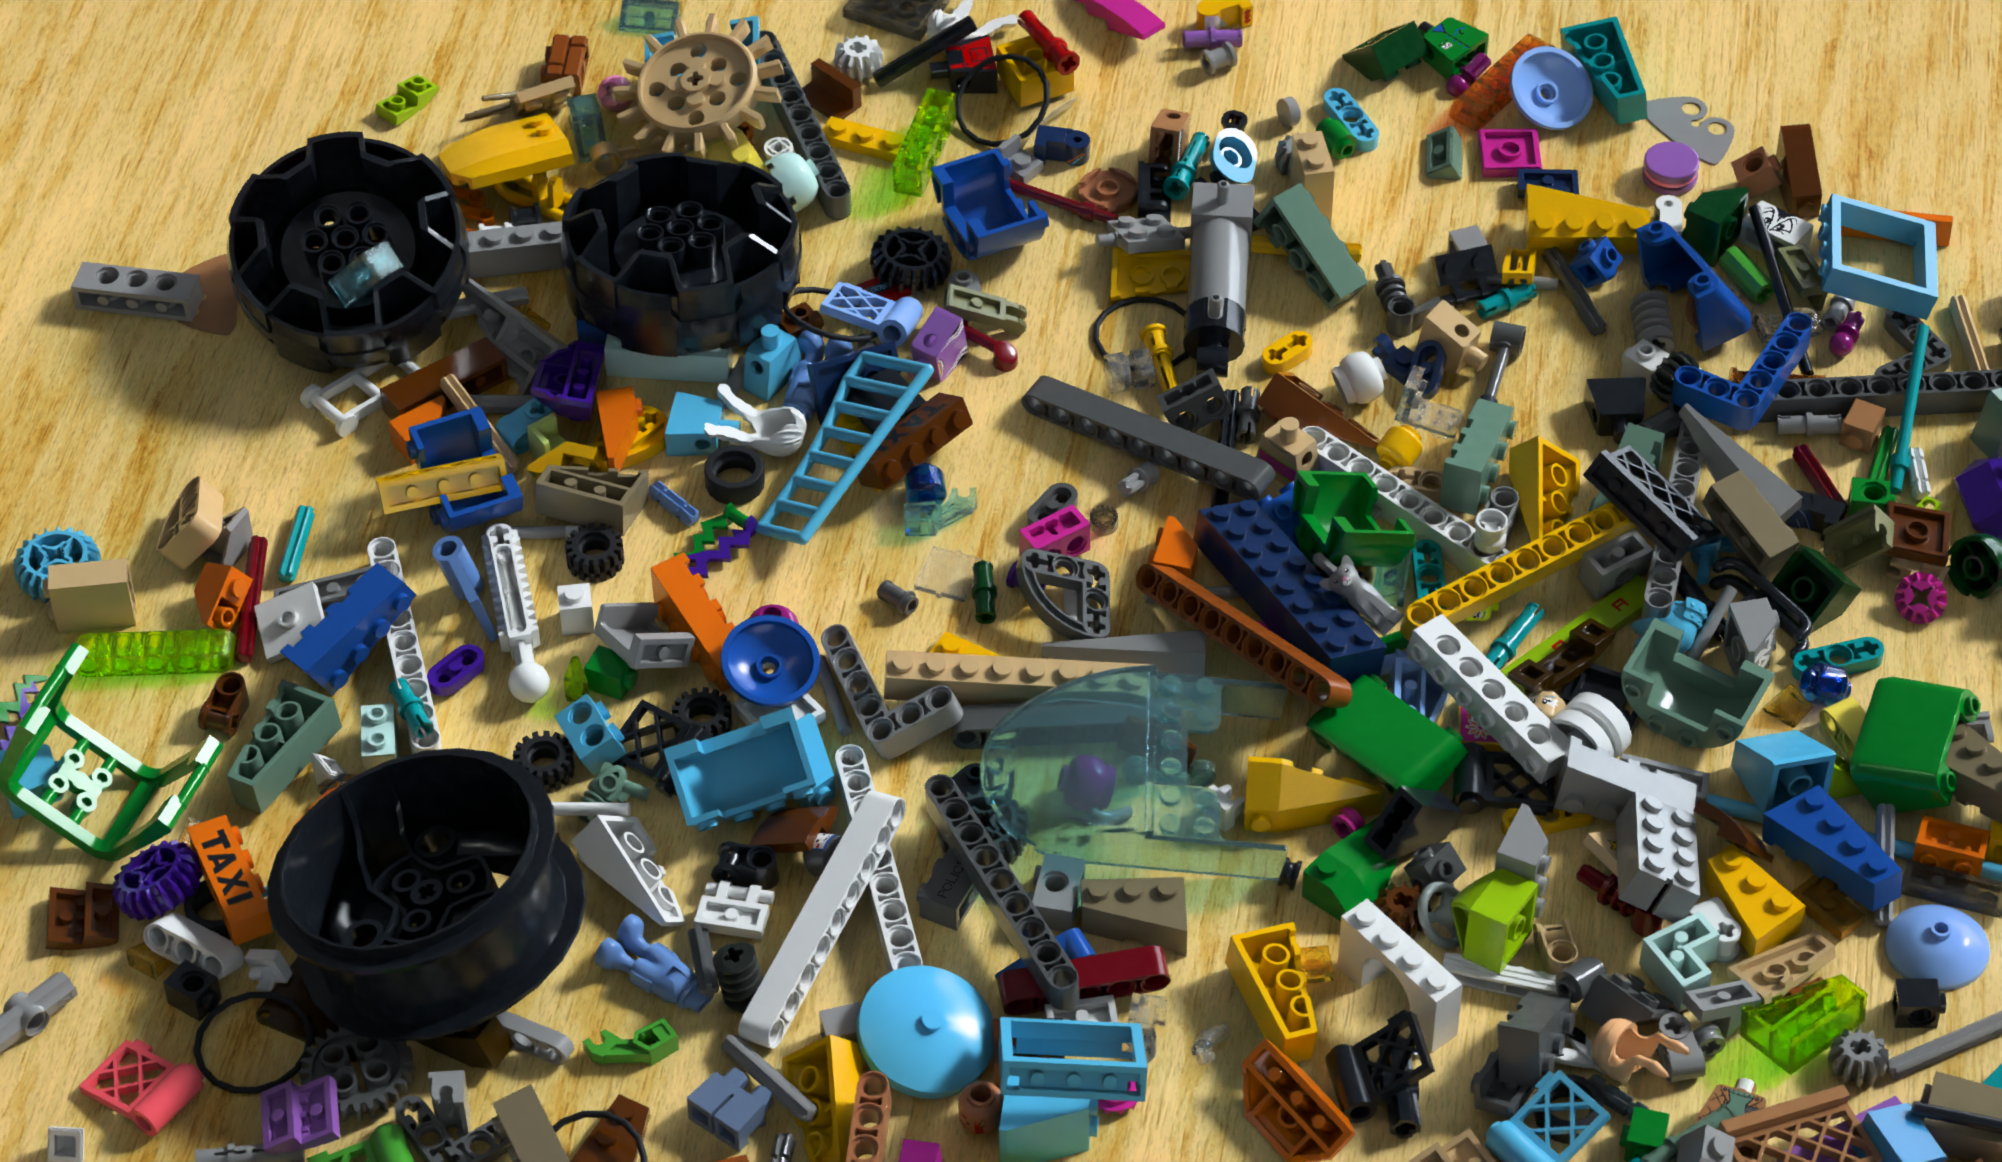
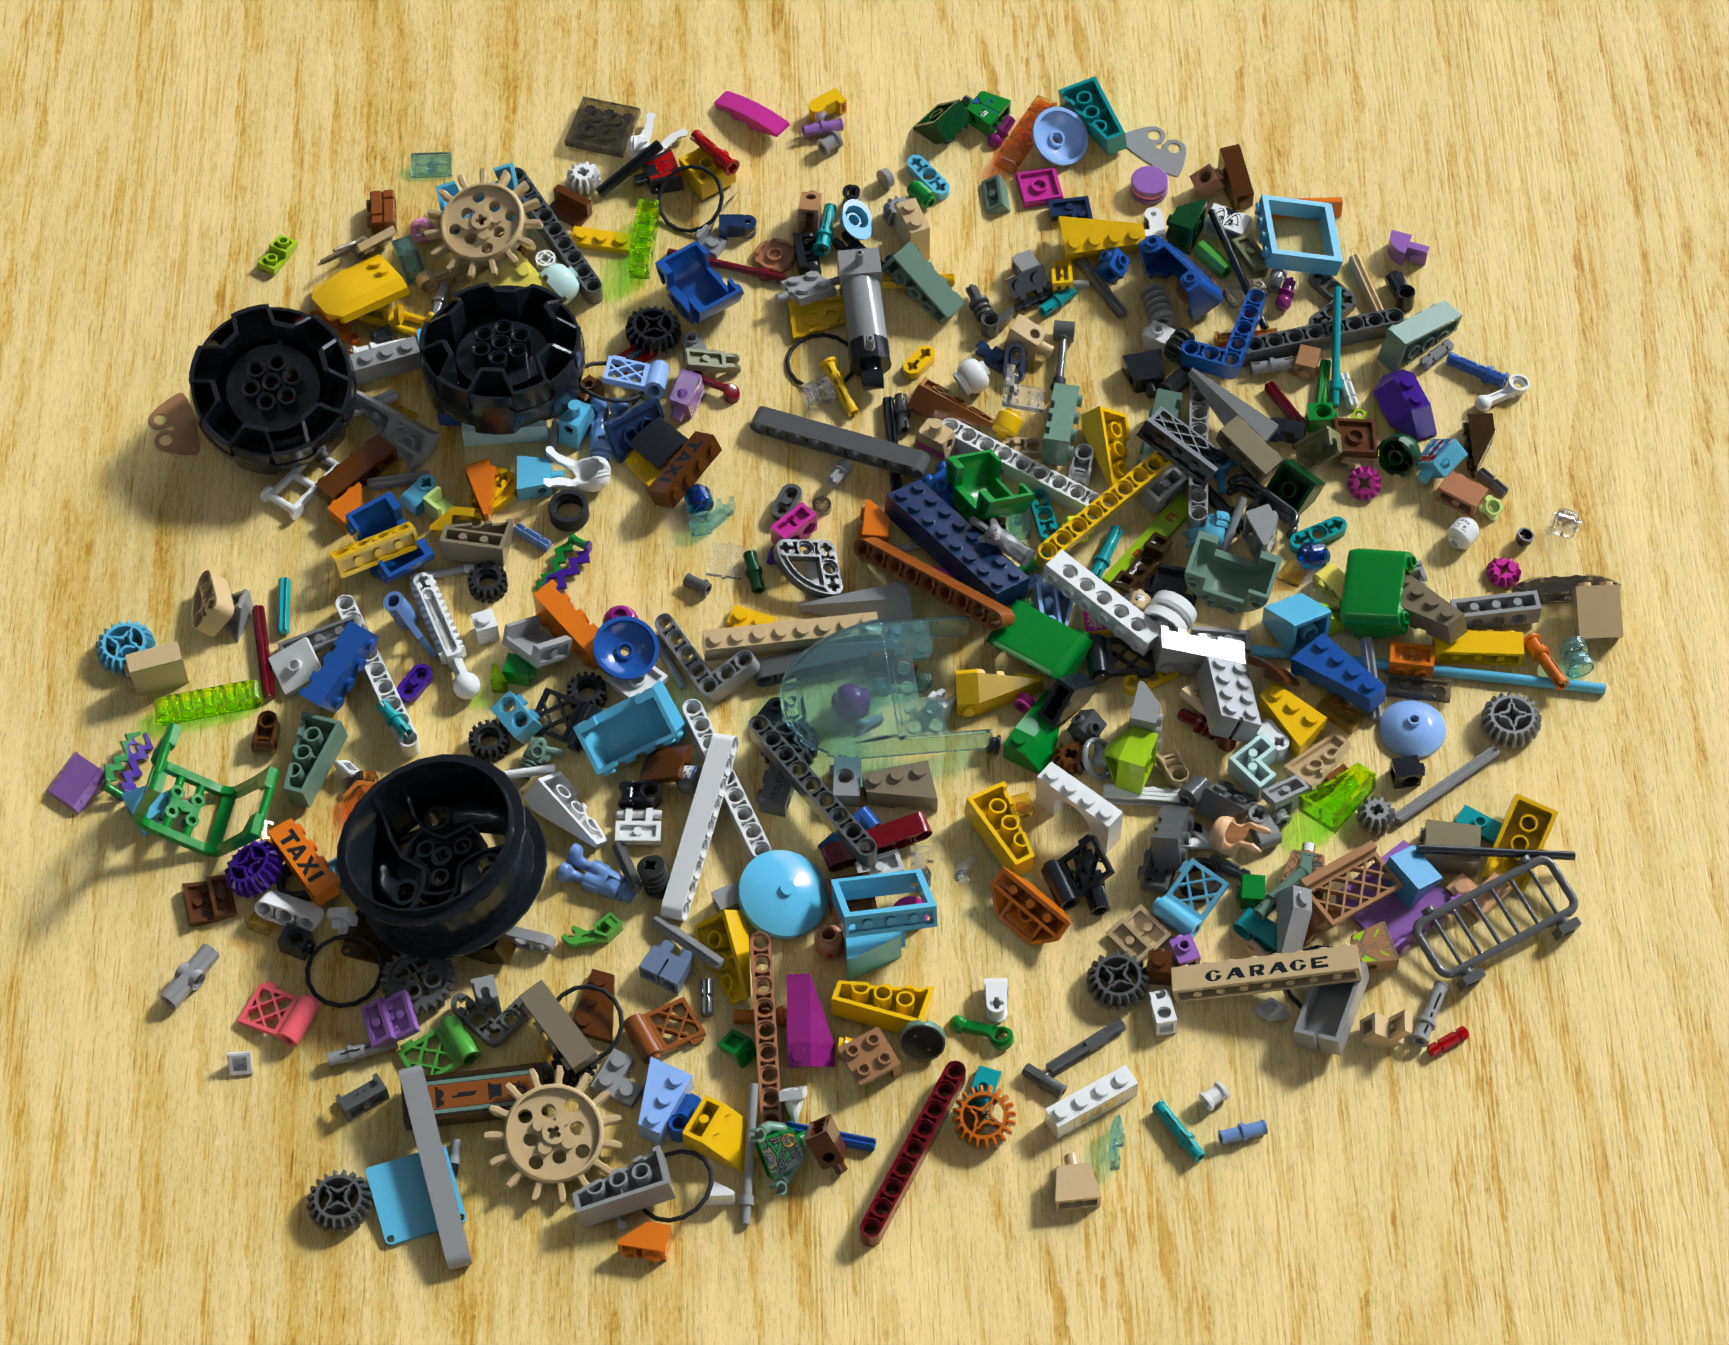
camera: 10 degrees left, 10 degrees up
light grey brick [71,262,204,322] -> none
orange slope [194,562,253,638] -> none
clear light blue slope [328,241,403,307] -> none
light aqua brick [361,703,399,771] -> none
tan axle [440,374,520,474] -> none
dark purple wedge [530,340,605,421] -> none
medium azure bar [755,351,934,545] -> none
dark grey brick [1156,368,1234,433] -> none
white wheel [1474,508,1508,554] -> none

